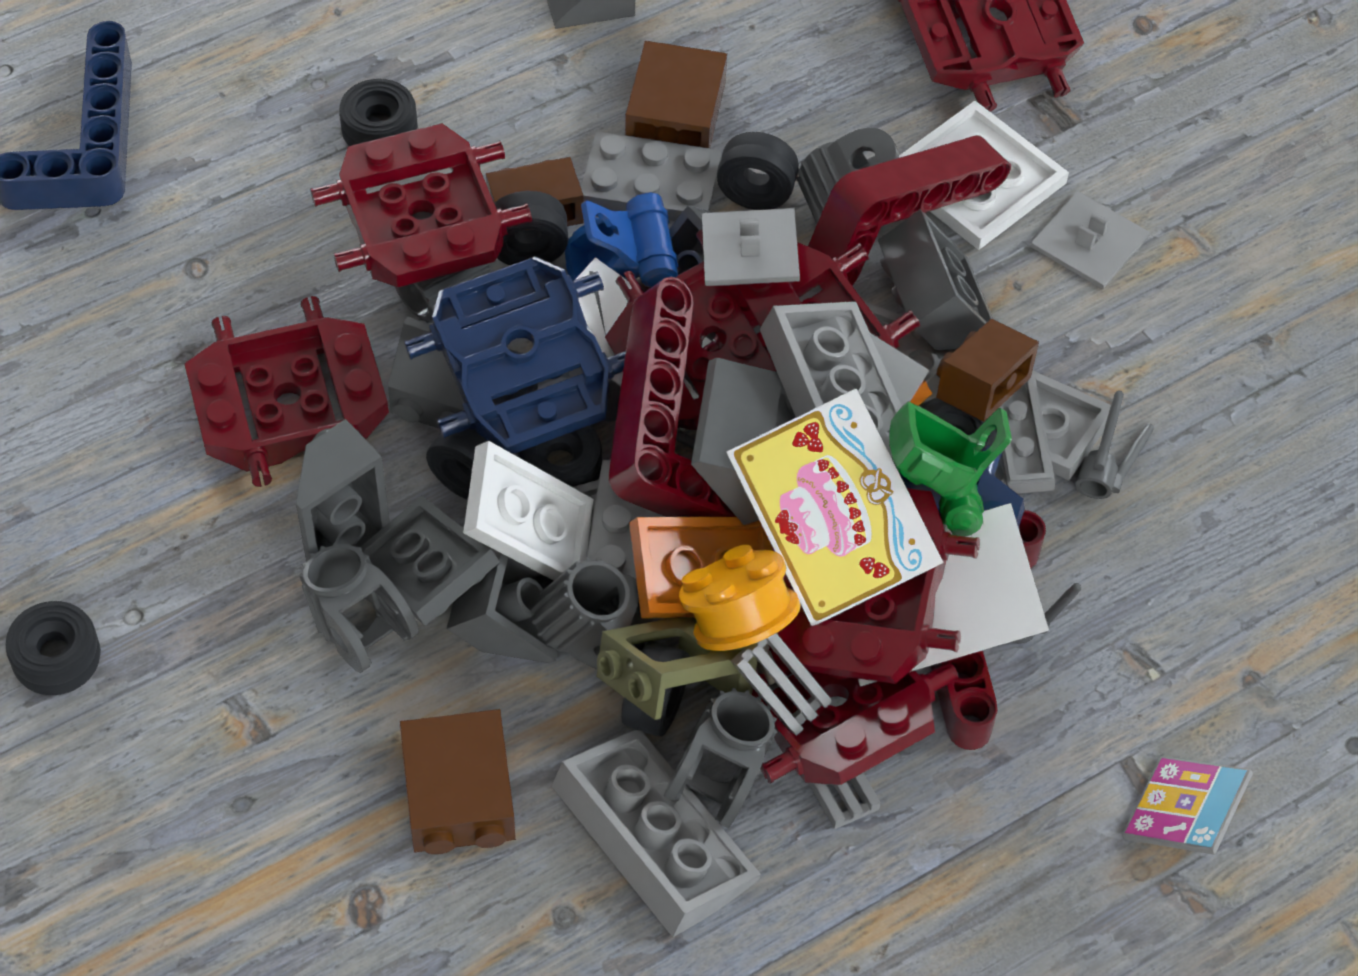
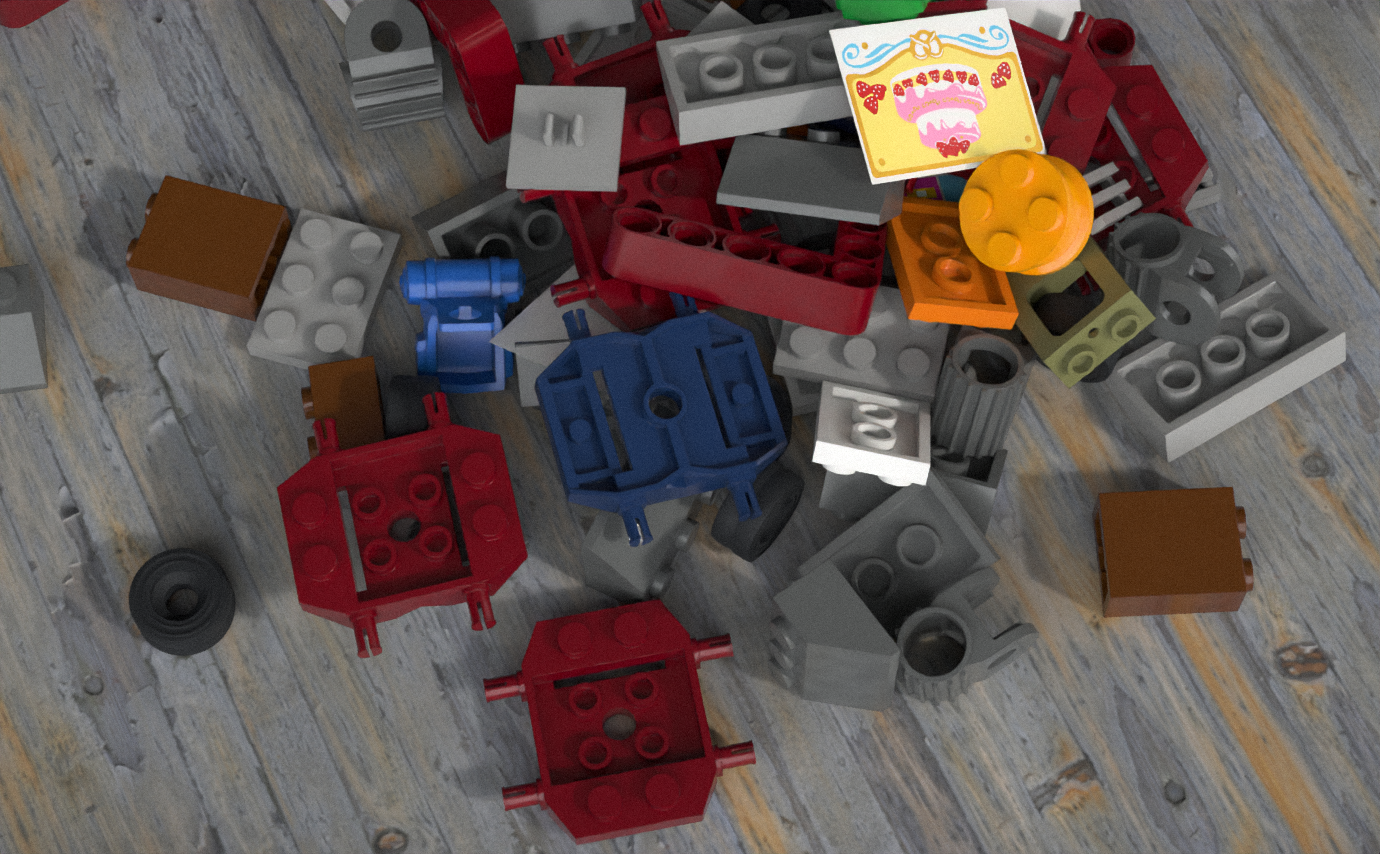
camera: 80 degrees left, 10 degrees up
black tyre [717,132,799,210] -> none

